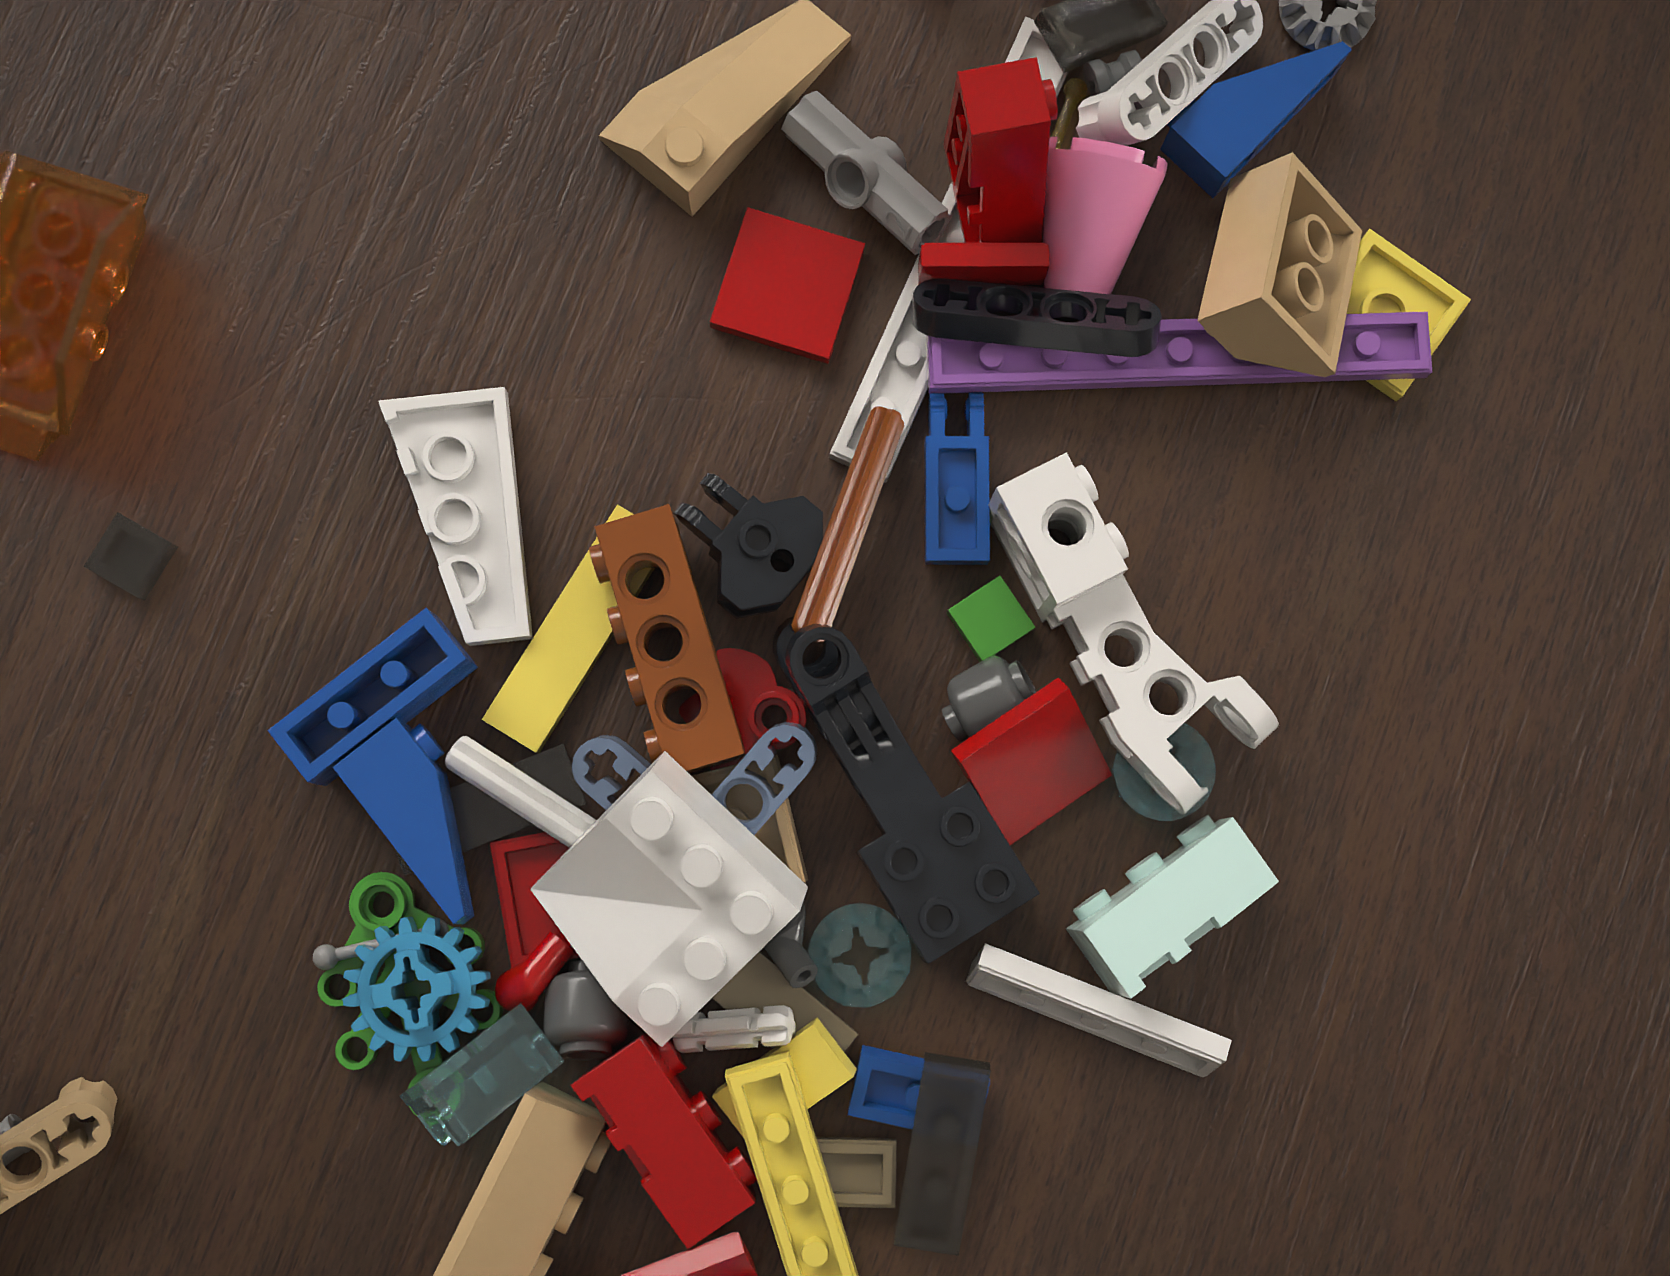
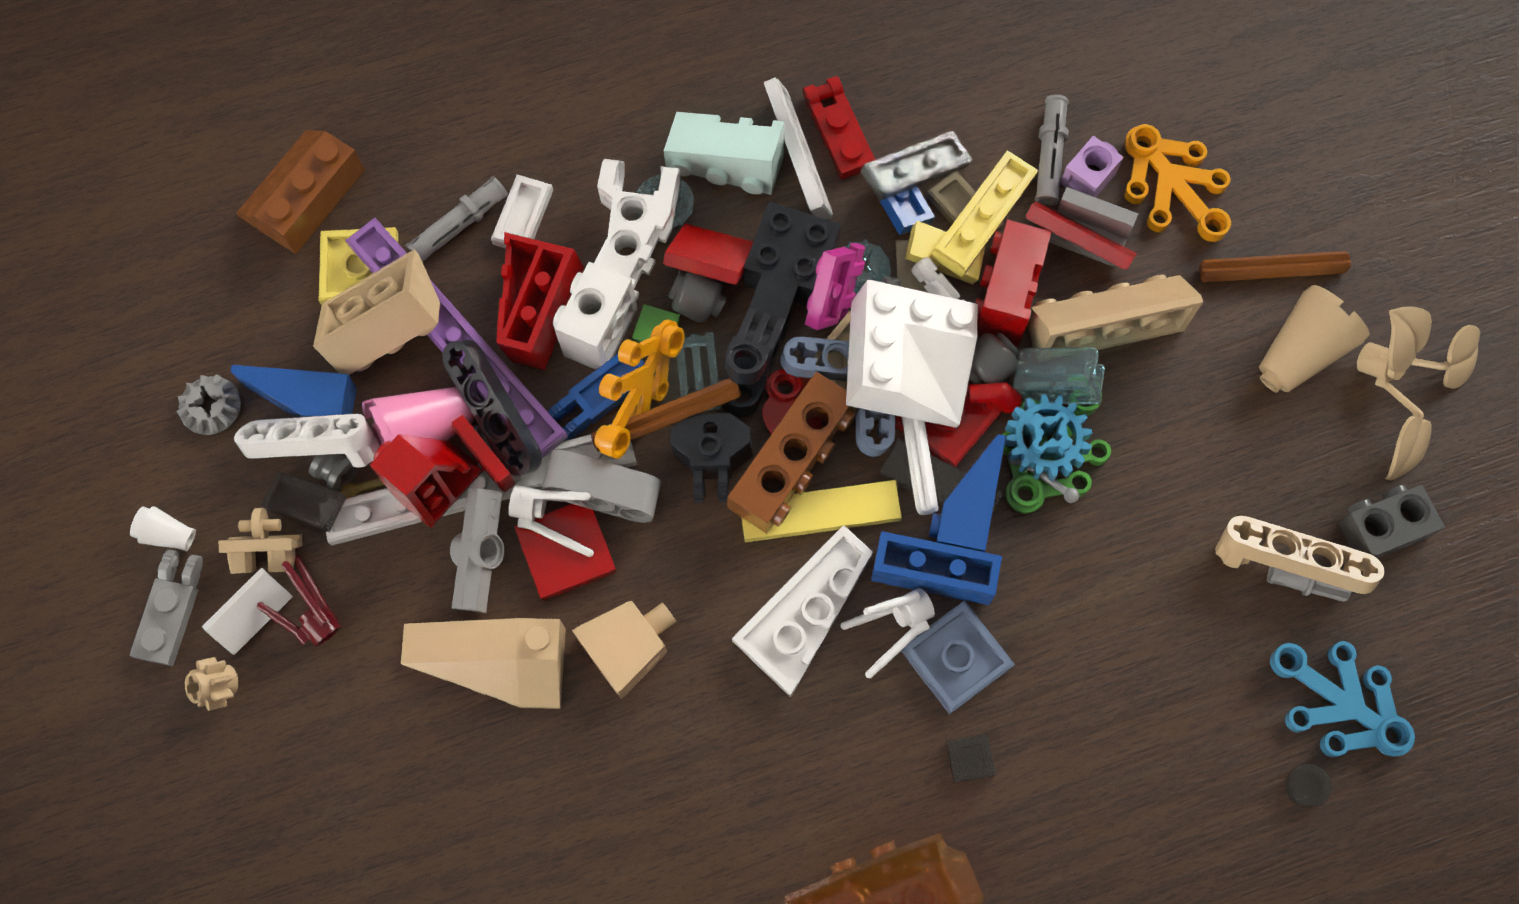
camera: 120 degrees left, 10 degrees down
none -> dark orange slope [236,130,365,254]
none -> light grey pin [405,176,508,263]
none -> white tile [491,175,553,248]
none -> red wedge [496,232,585,371]
none -> white plant [509,485,594,557]
none -> light grey beam [542,450,661,523]
none -> tan torso [572,601,676,699]
none -> light orange plant [594,319,685,459]
none -> clear light blue tile [677,332,721,410]
none -> red plate [802,76,876,180]
none -> dark pink plate [805,243,865,330]
none -> white plant [841,588,935,678]
none -> sand blue tile [901,600,1015,715]

